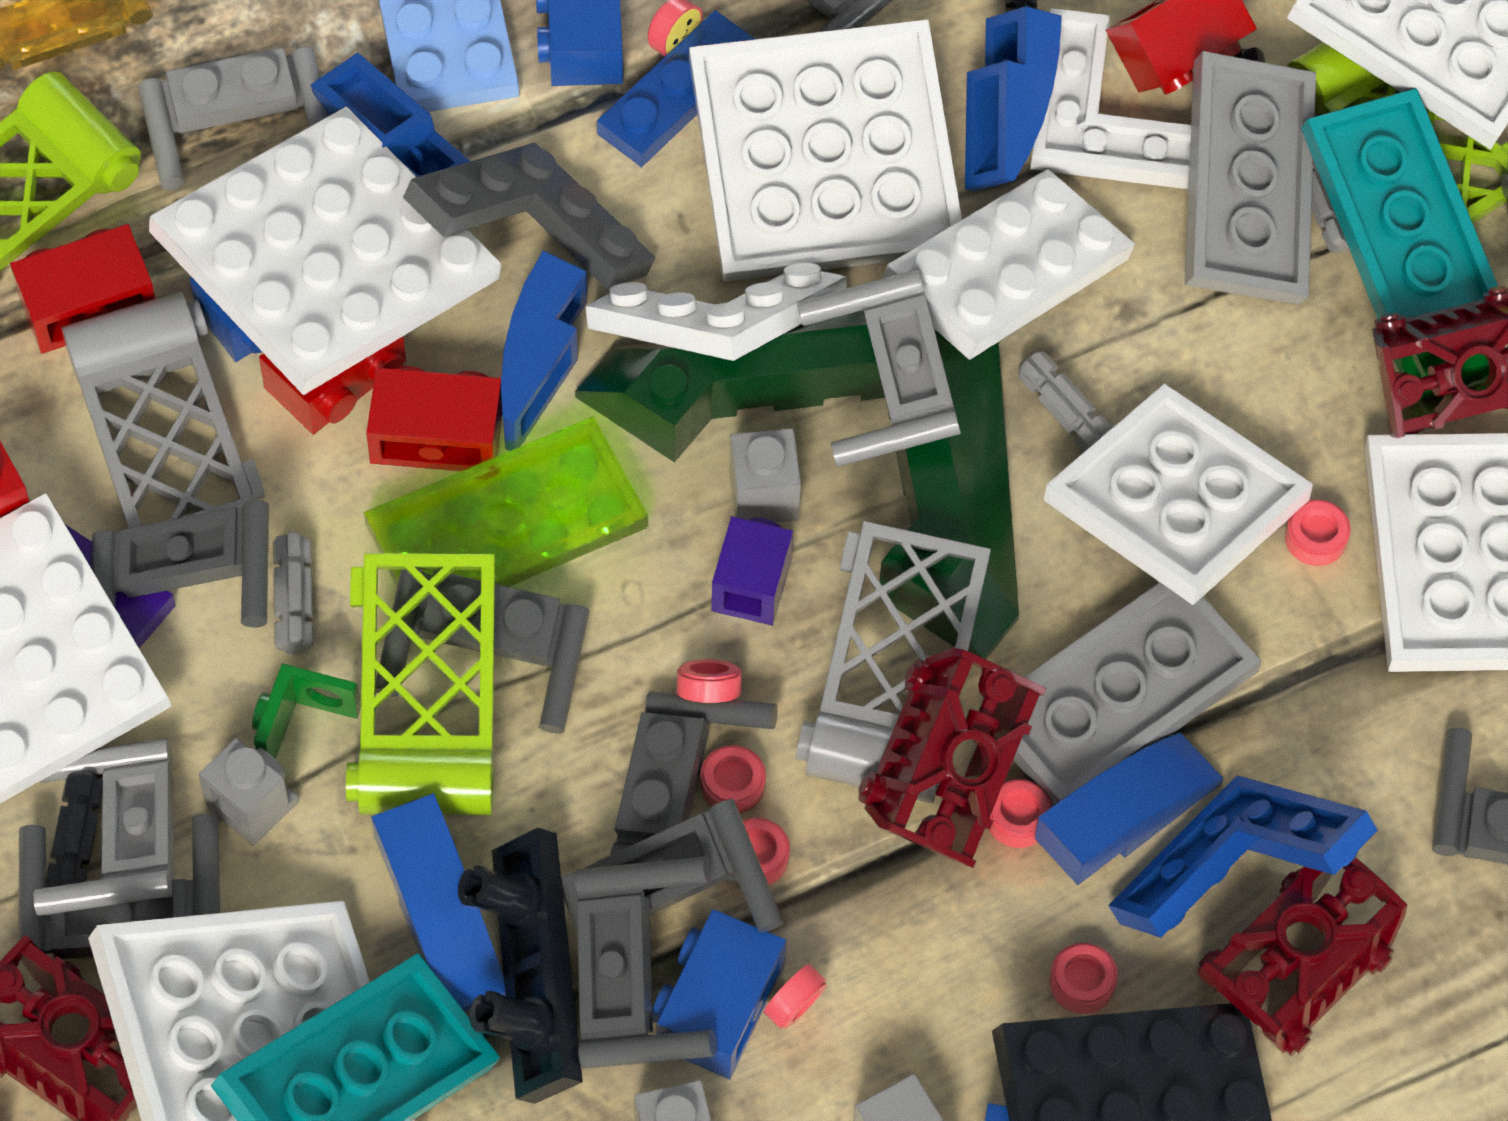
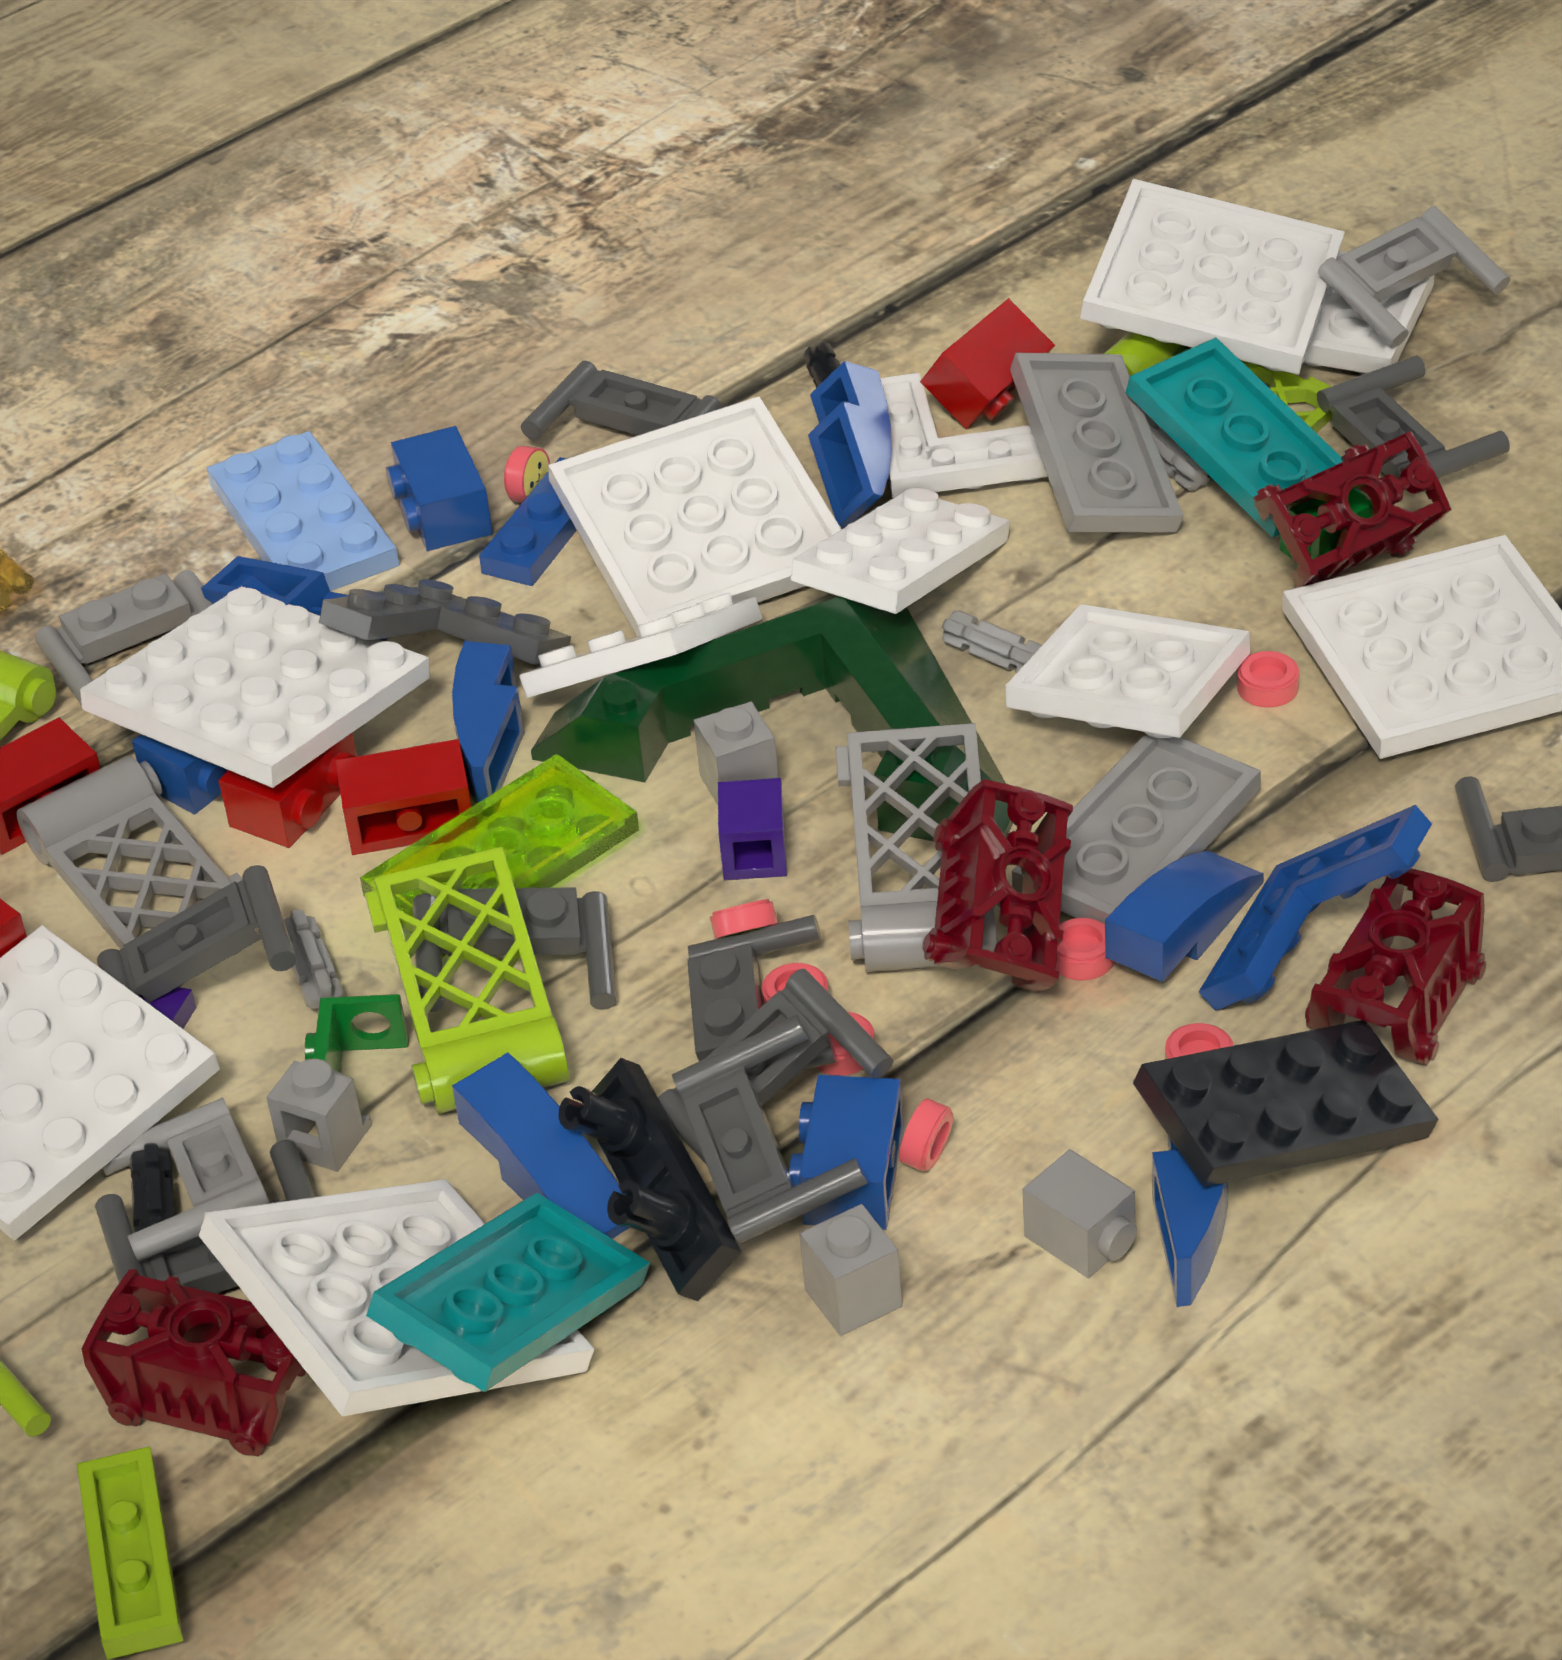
camera: 10 degrees left, 20 degrees down
light grey plate [797,269,961,467] -> none

